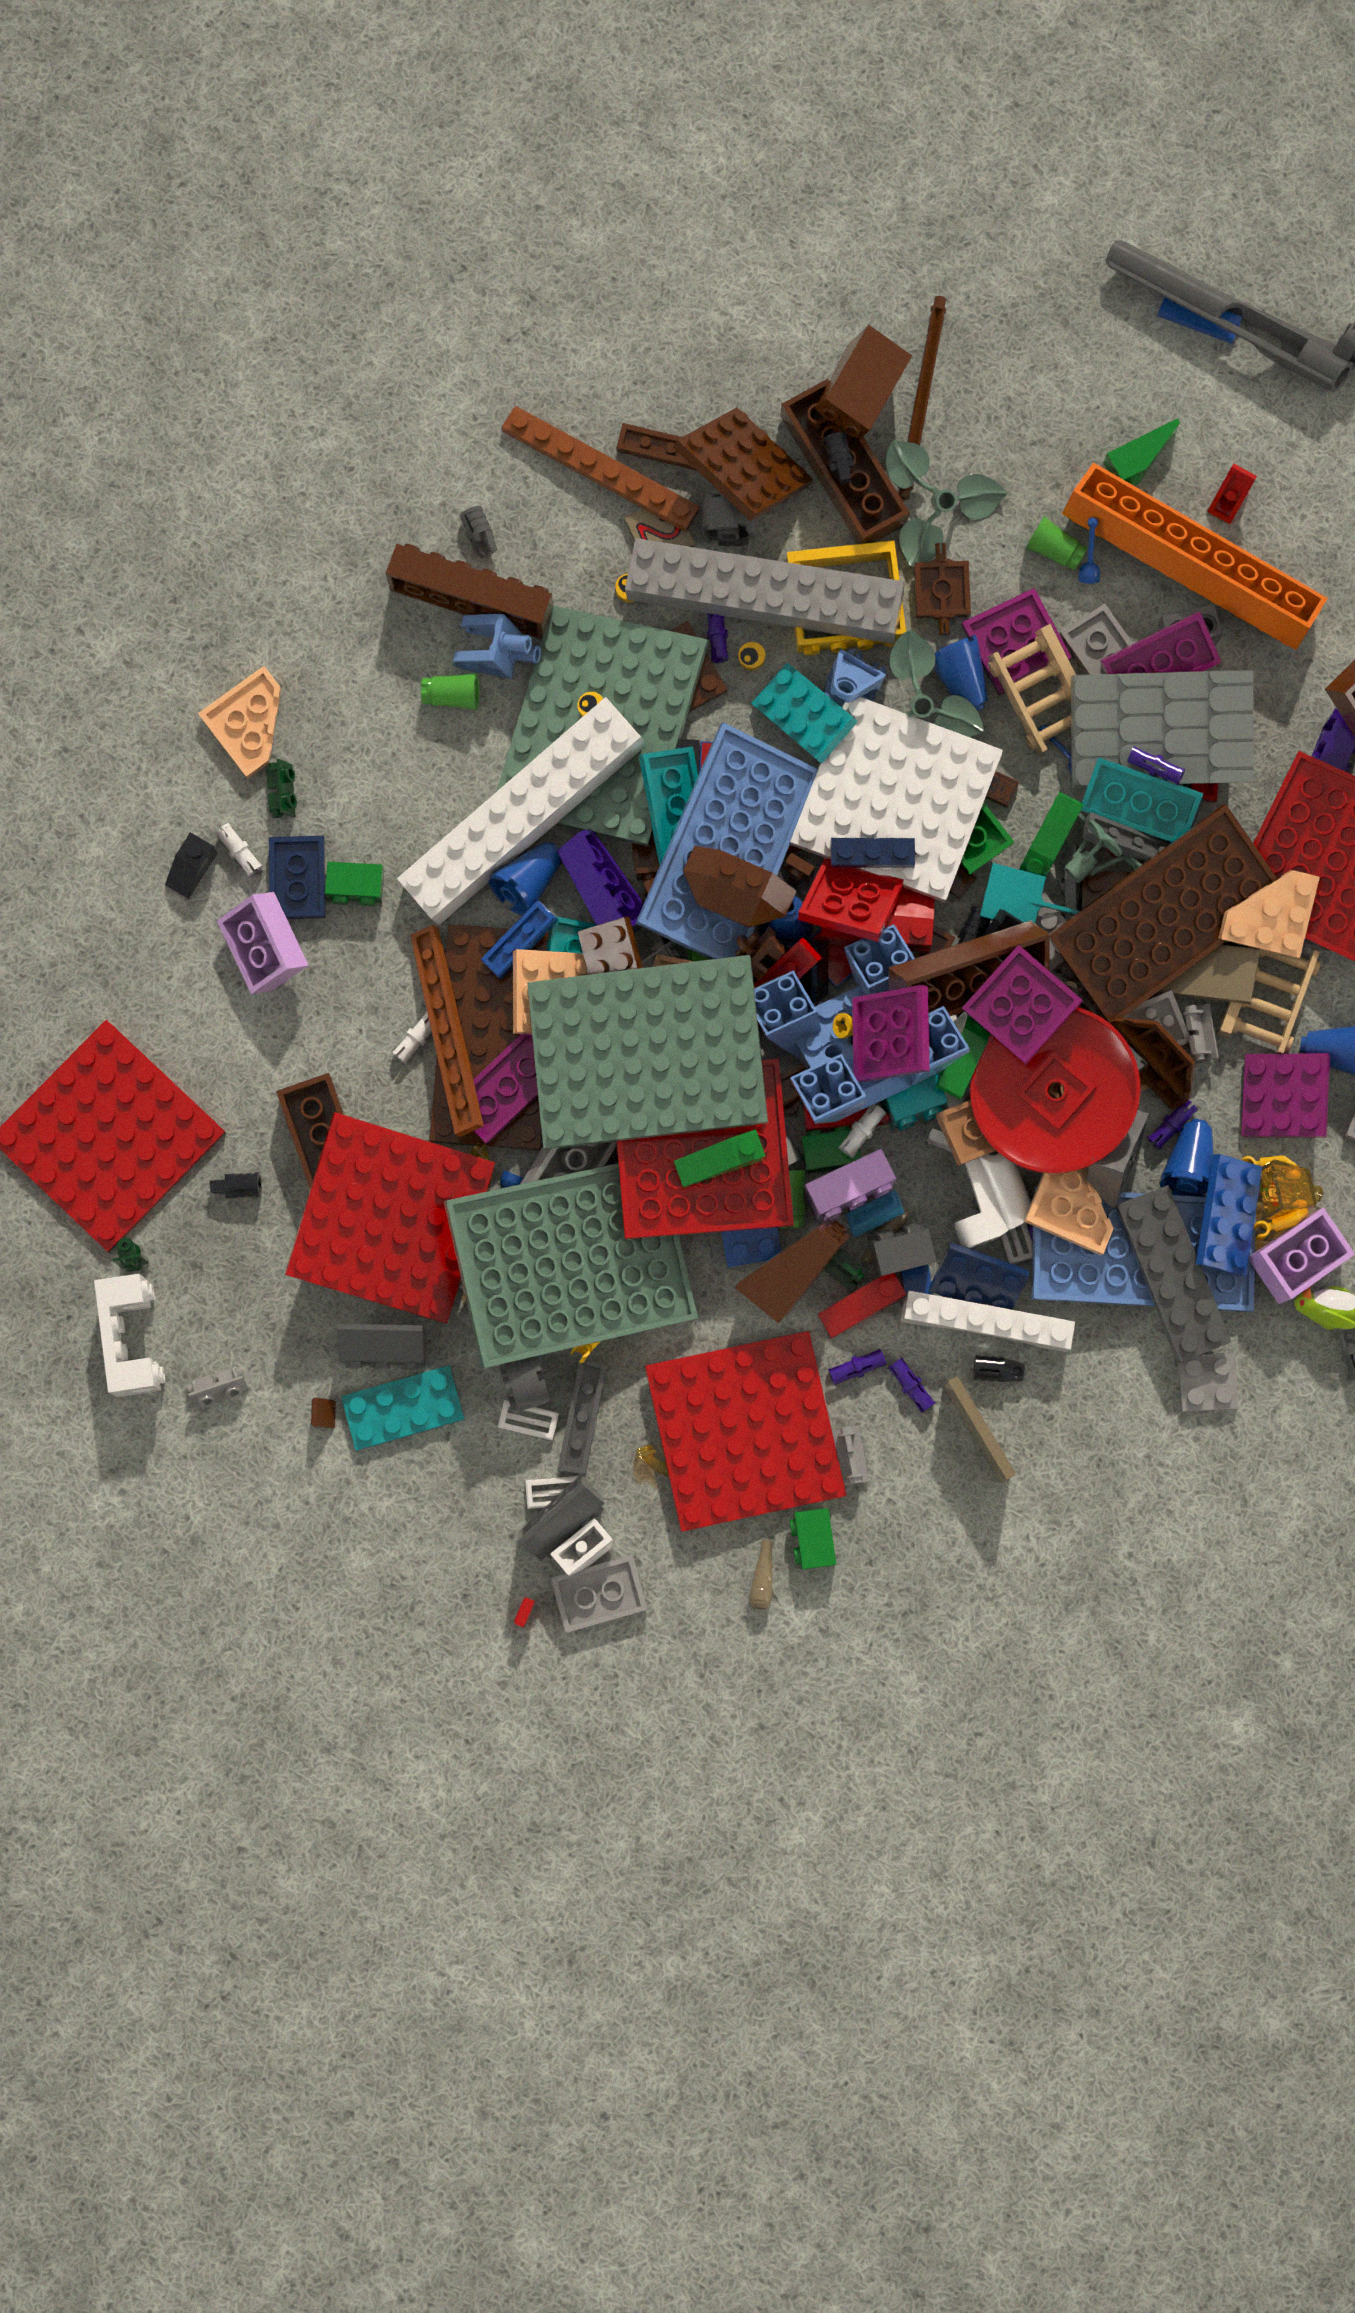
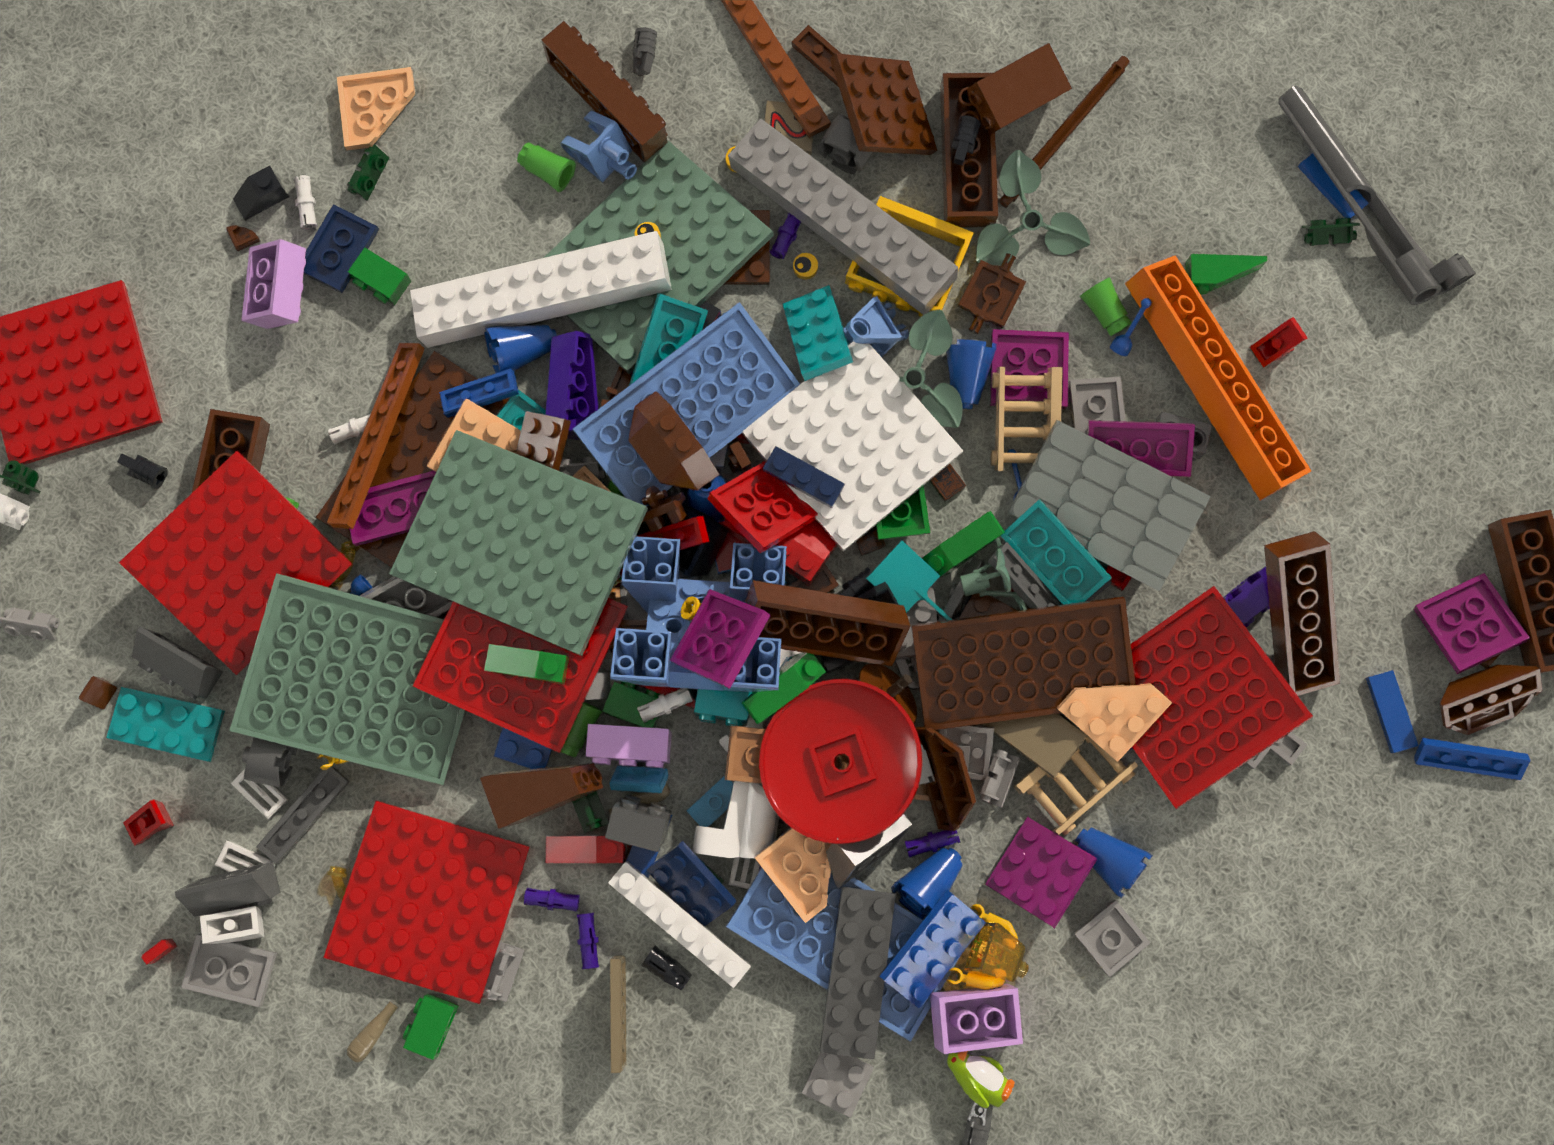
camera: 30 degrees right, 0 degrees up
magenta plate [962,945,1083,1065] -> none
dark purple pin [1127,746,1185,785] -> none
none -> red slope [123,799,174,846]
none -> reddish brown tile [226,225,260,251]
none -> dark azure plate [687,776,733,827]
none -> dark green hinge [1302,218,1360,246]

